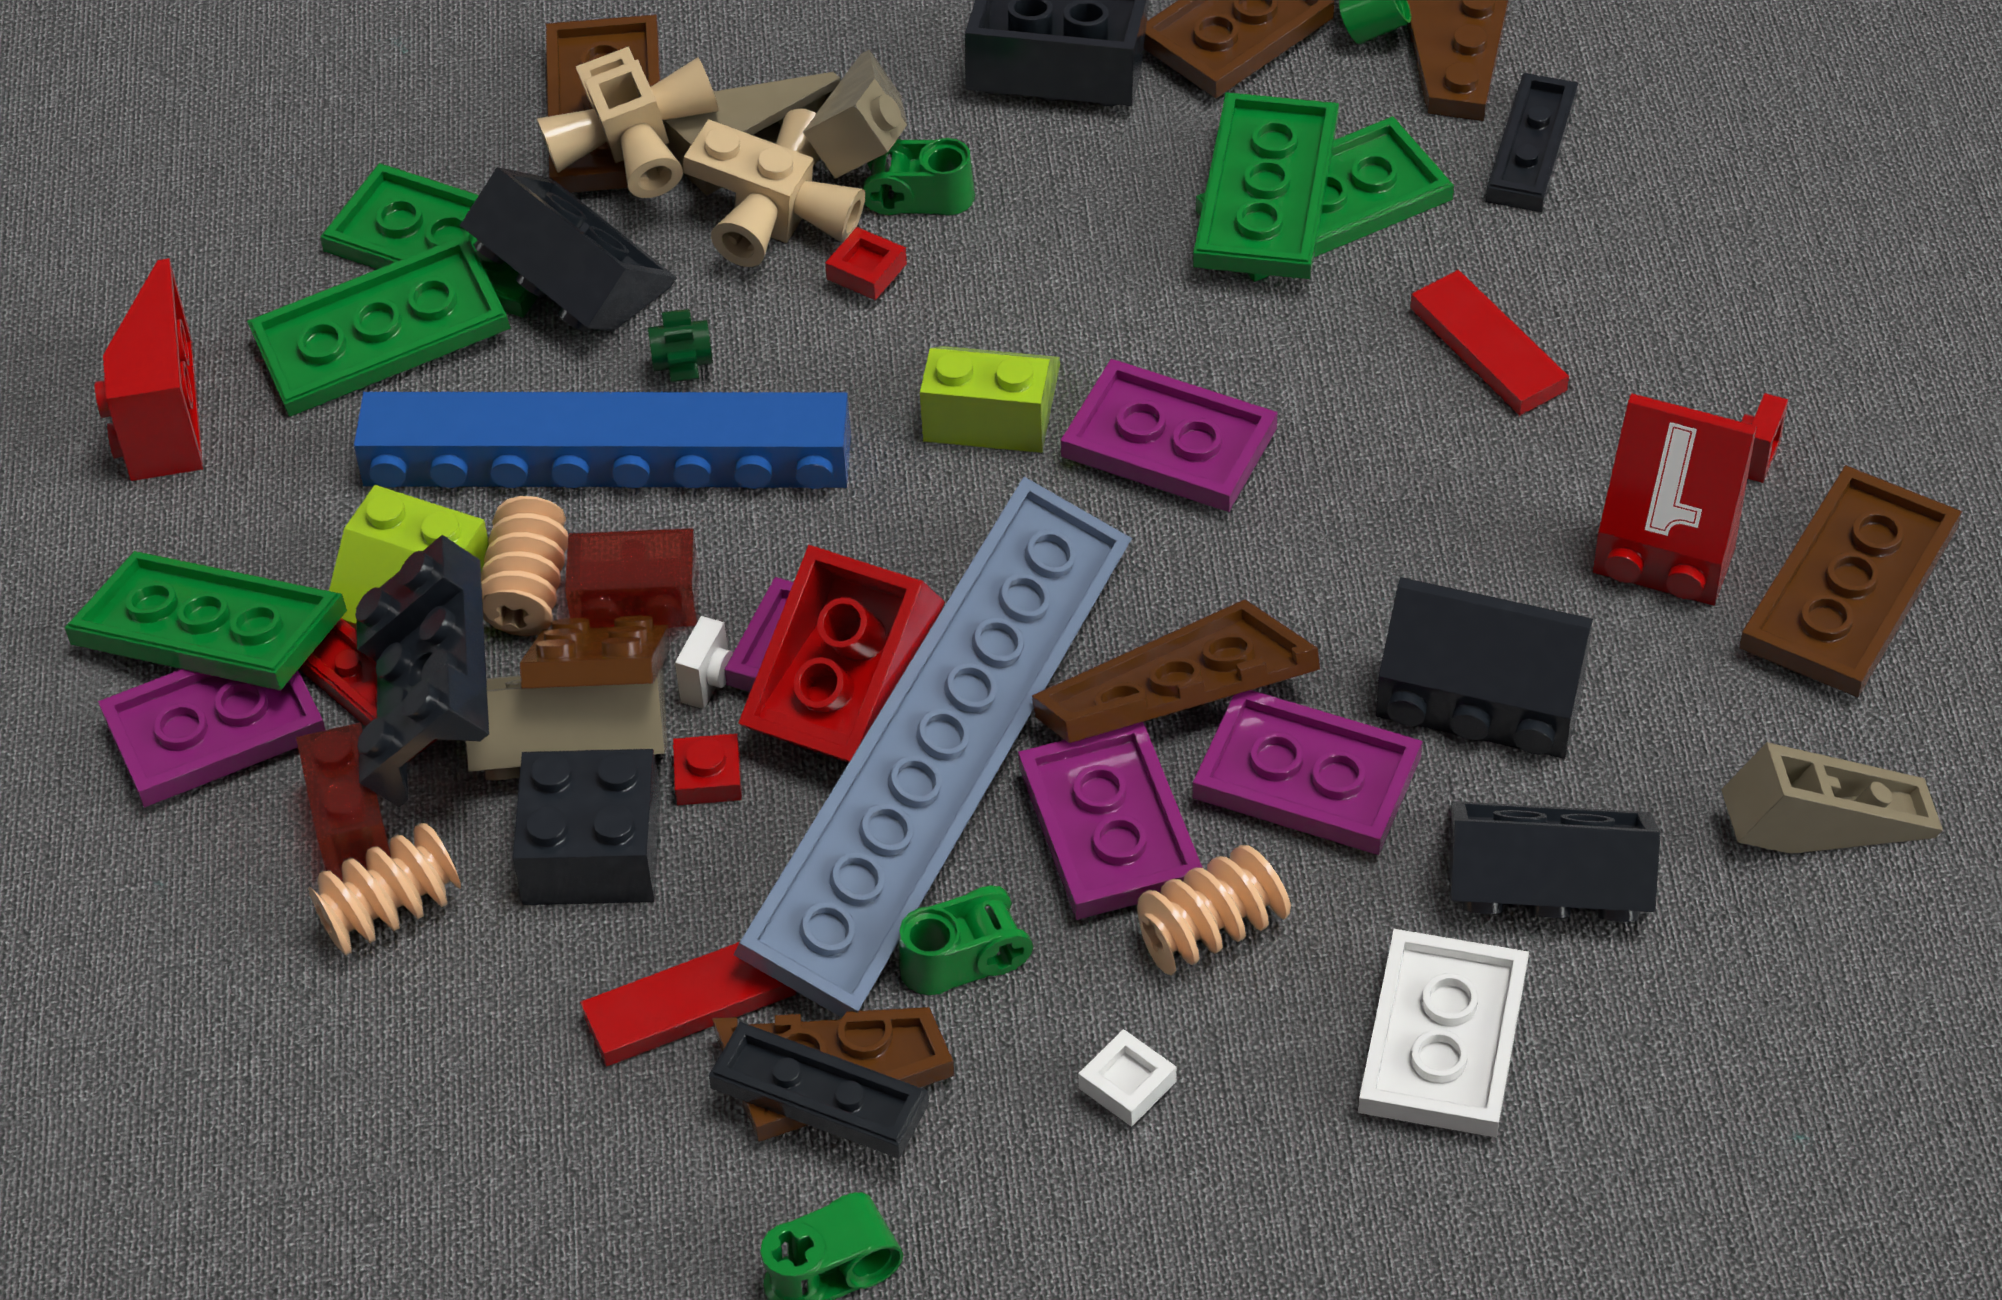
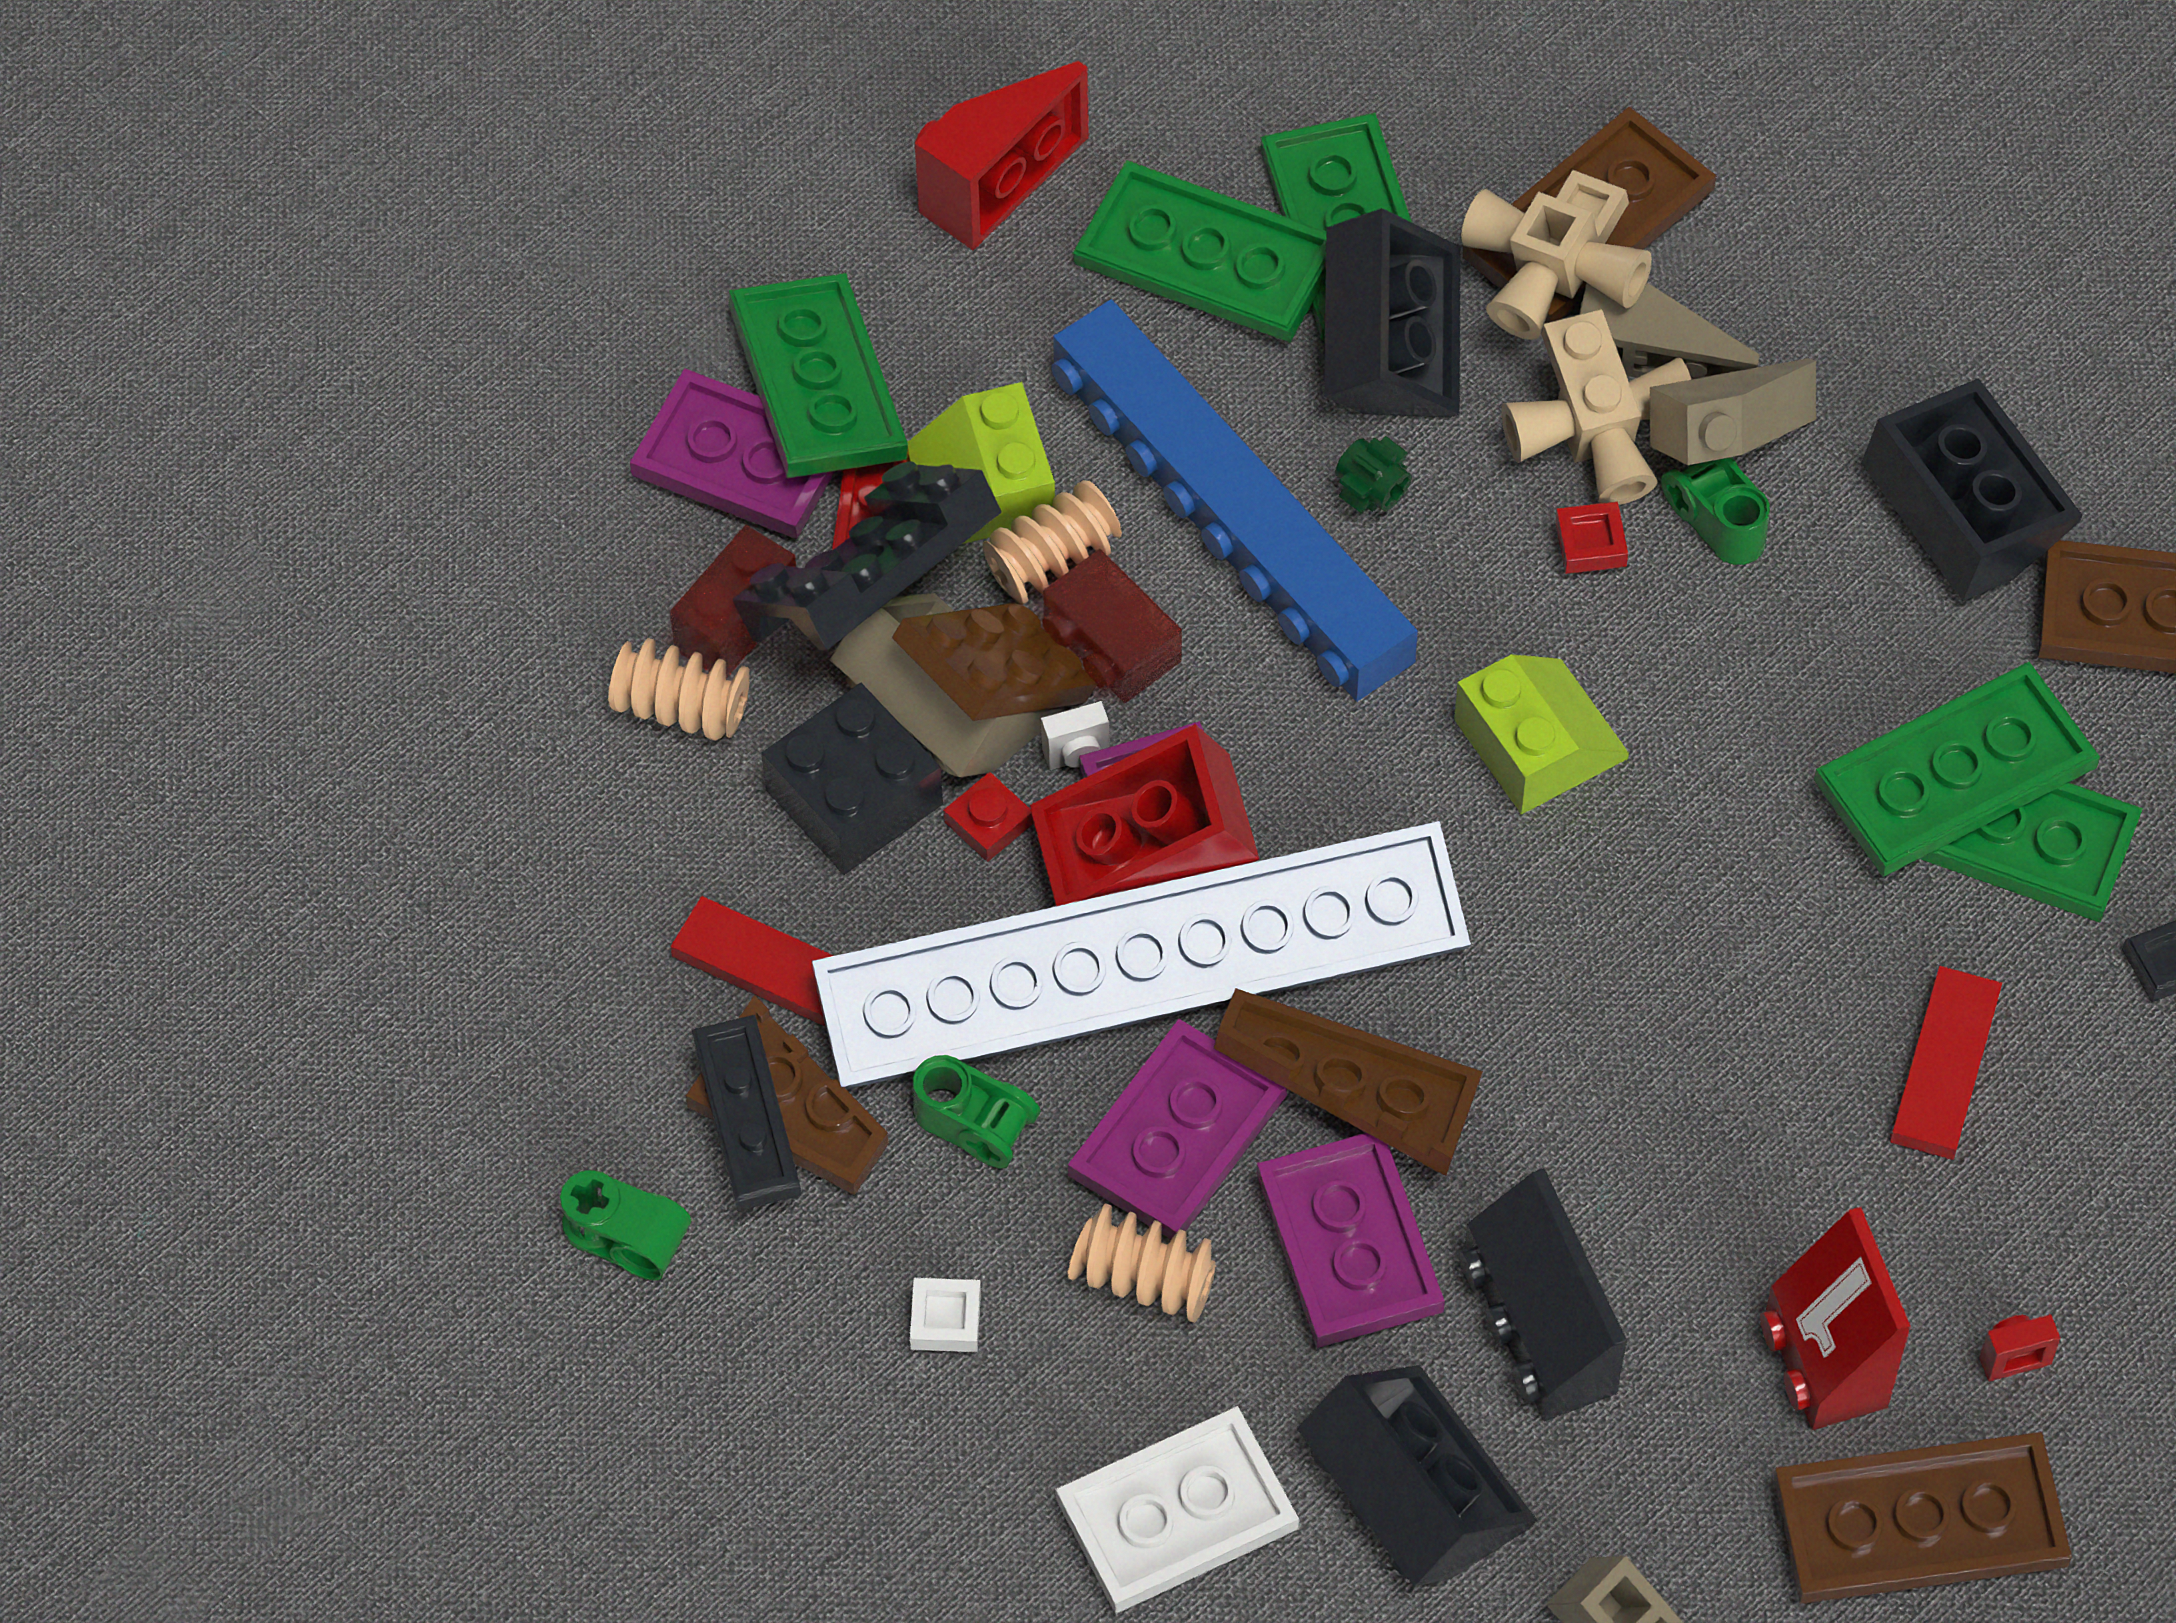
camera: 50 degrees right, 10 degrees up
magenta plate [1060,359,1278,512] -> none

